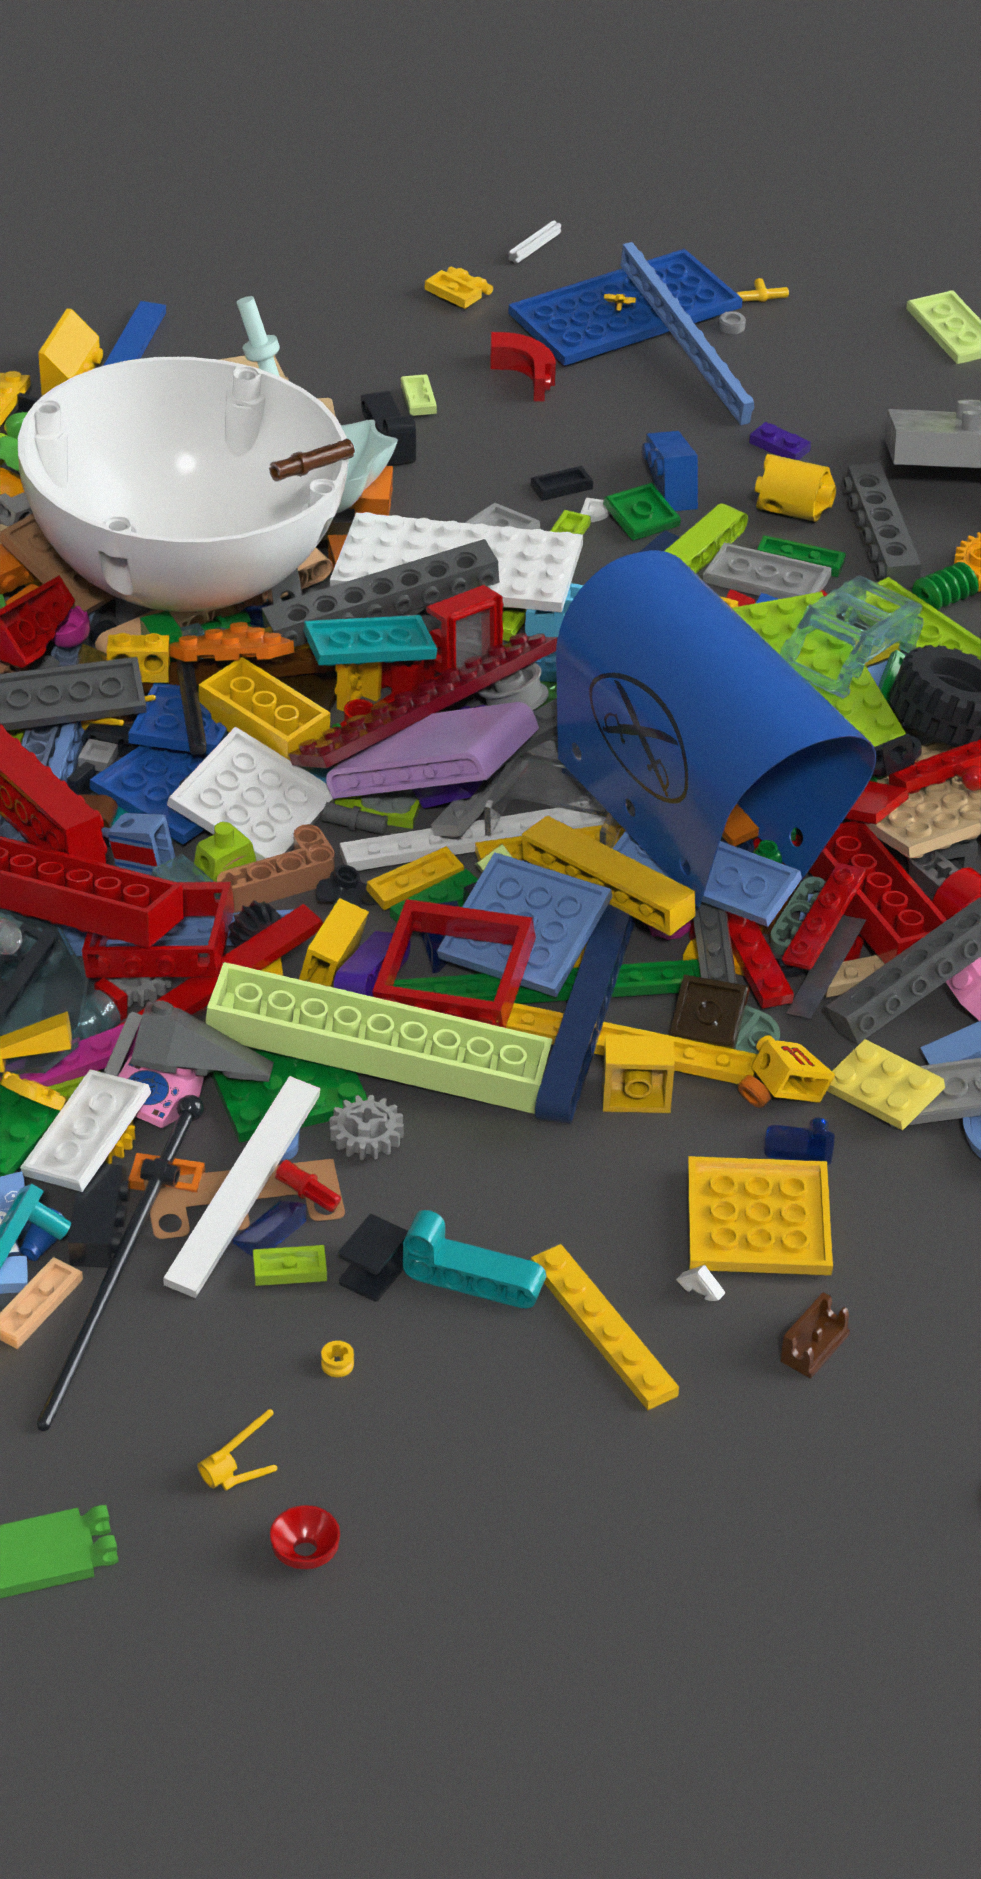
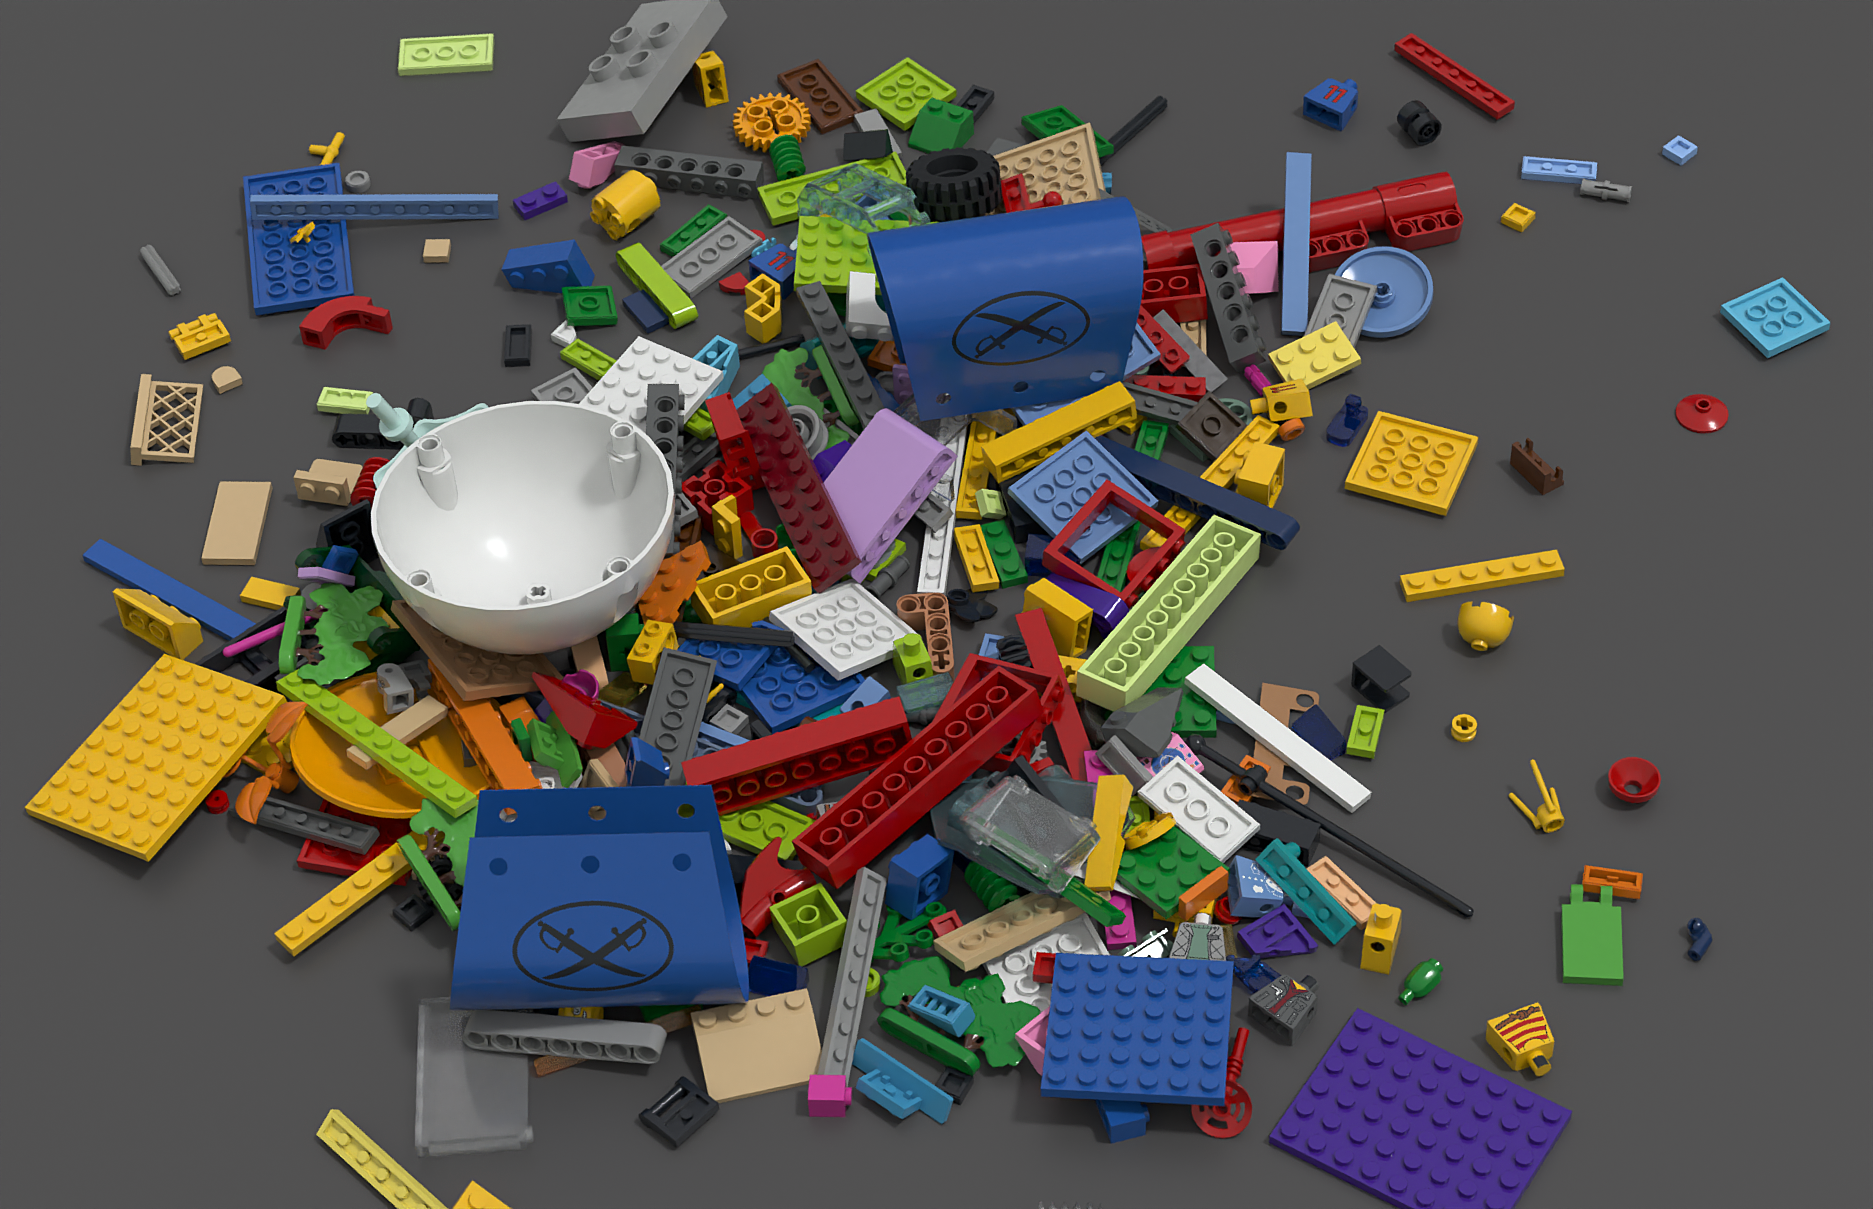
camera: 65 degrees left, 5 degrees up
reddish brown pin [269,439,355,482] -> none
red axle [275,1159,341,1212] -> none
teal plate [303,615,437,666] -> none
light grey gear [329,1095,404,1160] -> none
teal beam [403,1210,547,1309] -> none
white tile [676,1265,725,1301] -> none
none -> tan fence [131,374,203,466]
none -> tan tile [212,366,243,394]
none -> tan tile [423,239,451,263]
none -> bright pink slope [569,141,626,189]
none -> dark pink axle [1244,364,1272,397]
none -> yellow cylinder [1457,601,1514,651]
none -> orange tile [1582,865,1643,899]
none -> dark blue arm [1687,918,1712,961]

